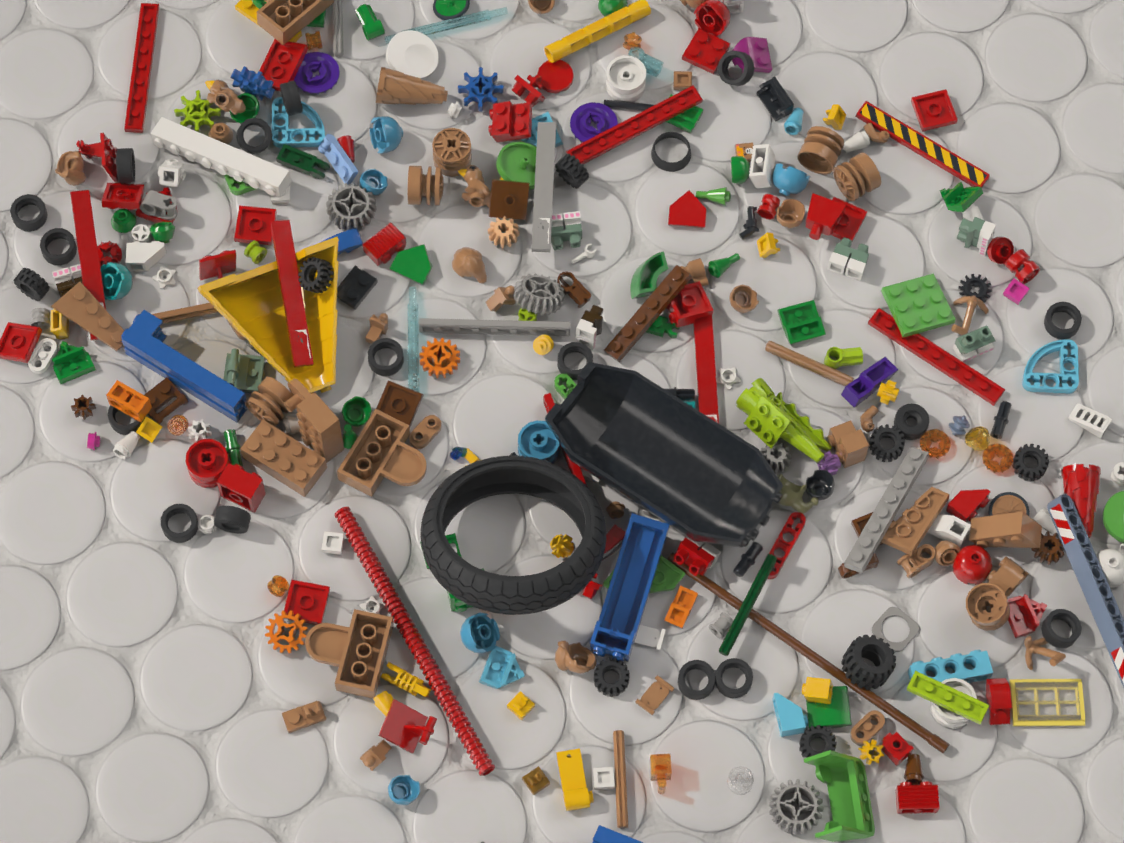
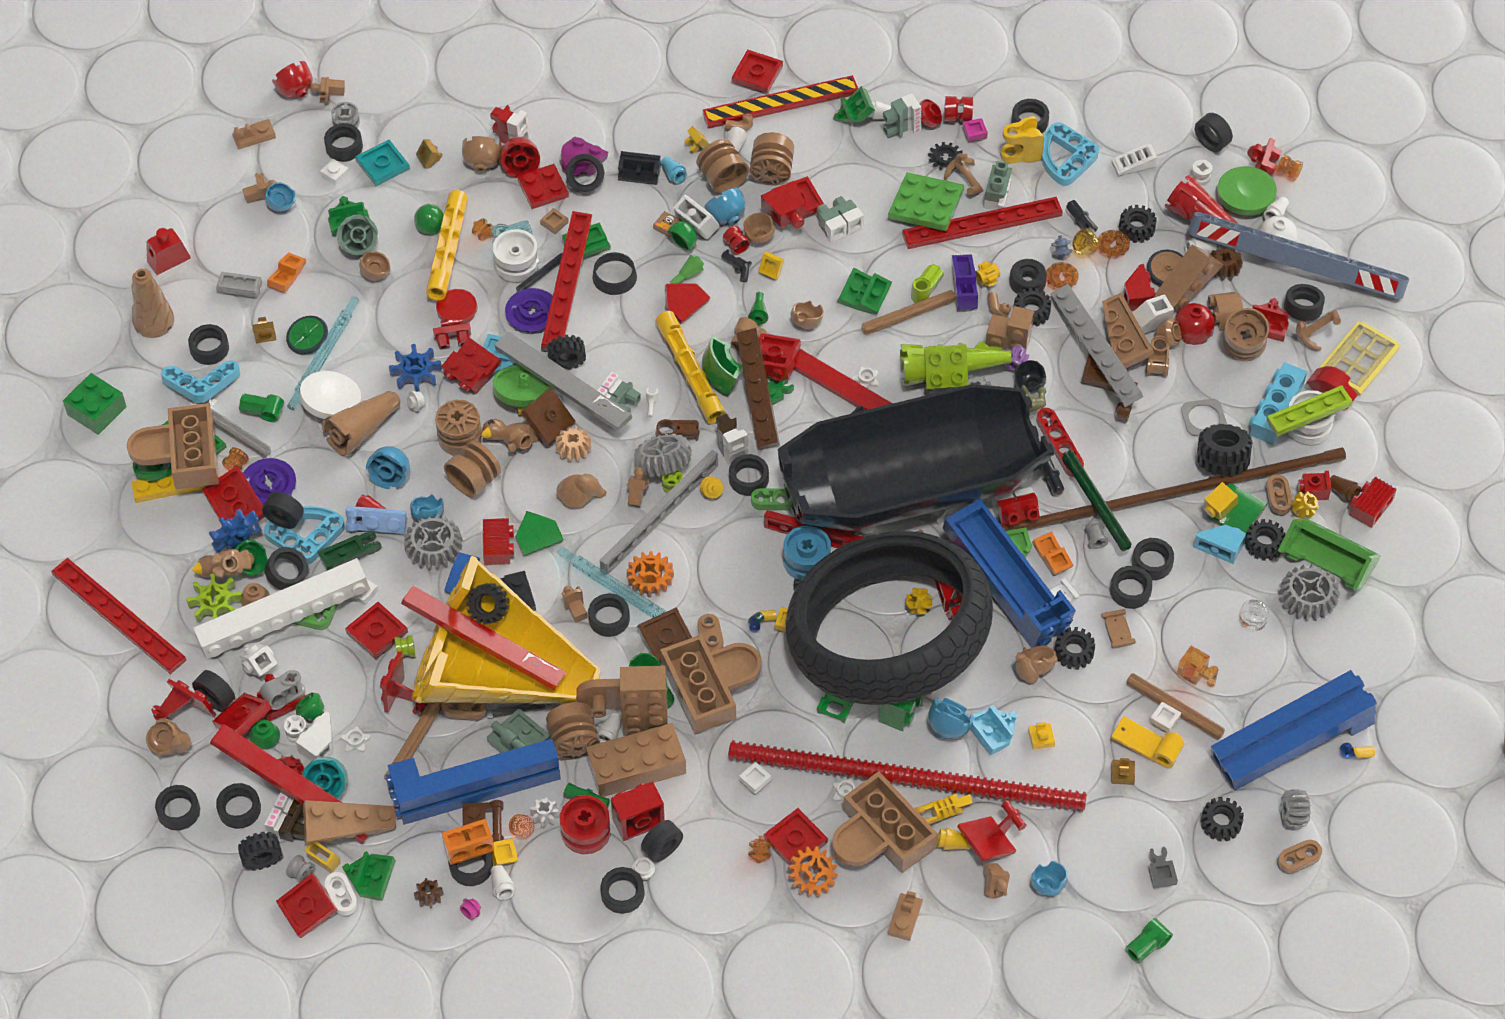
camera: 50 degrees left, 10 degrees down
none -> yellow piece [655,311,726,424]
none -> yellow piece [1001,116,1044,164]

